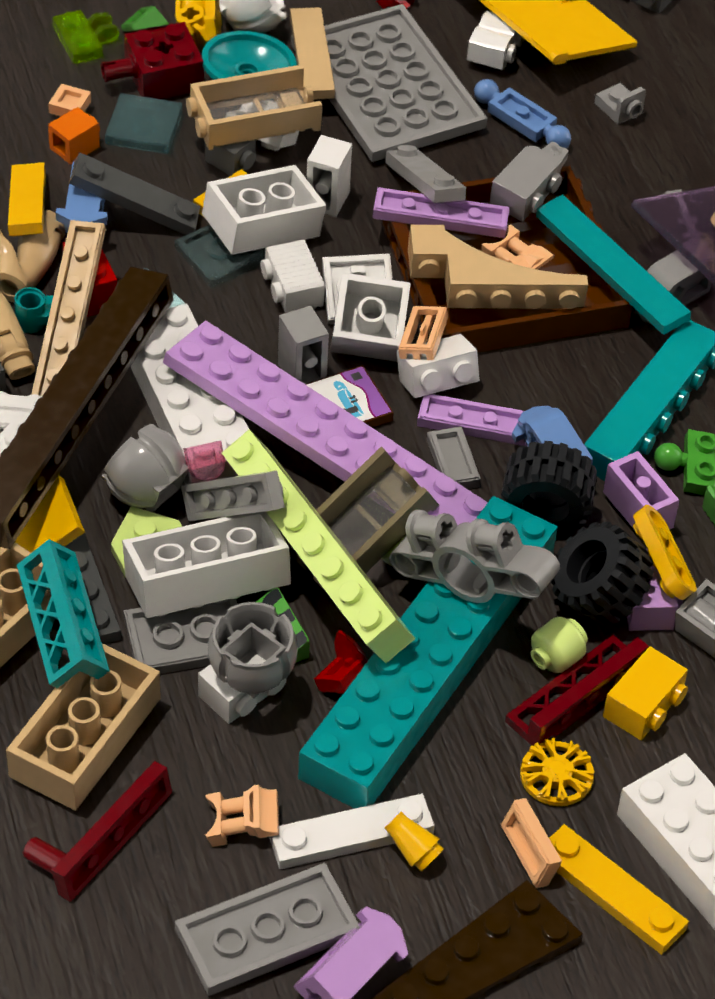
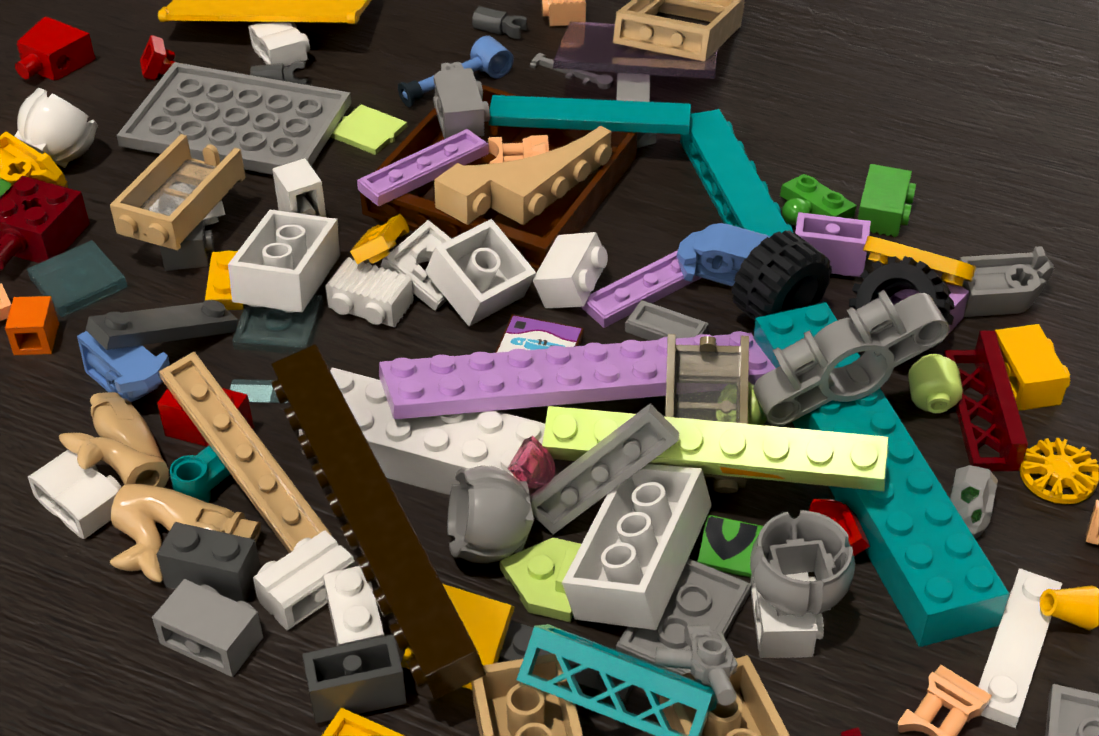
camera: 45 degrees left, 5 degrees down
yellow tile [8,162,46,236] -> none
teal dish [202,31,297,80] -> none
light grey brick [278,306,329,384] -> none
tan tile [290,7,335,99] -> none
light grey plate [386,145,466,203] -> none
light nougat tile [398,306,448,360] -> none
medium blue plate [474,79,571,148] -> none
light grey bracket [594,83,646,125] -> none
none -> dark grey bar [250,61,308,85]
none -> yellowish green piece [330,104,407,155]
none -> yellow plate [350,214,409,264]
none -> medium blue piece [398,36,514,107]
none -> dark grey bar [472,6,528,39]
none -> light grey piece [655,624,737,706]
none -> light grey rock [950,465,998,539]

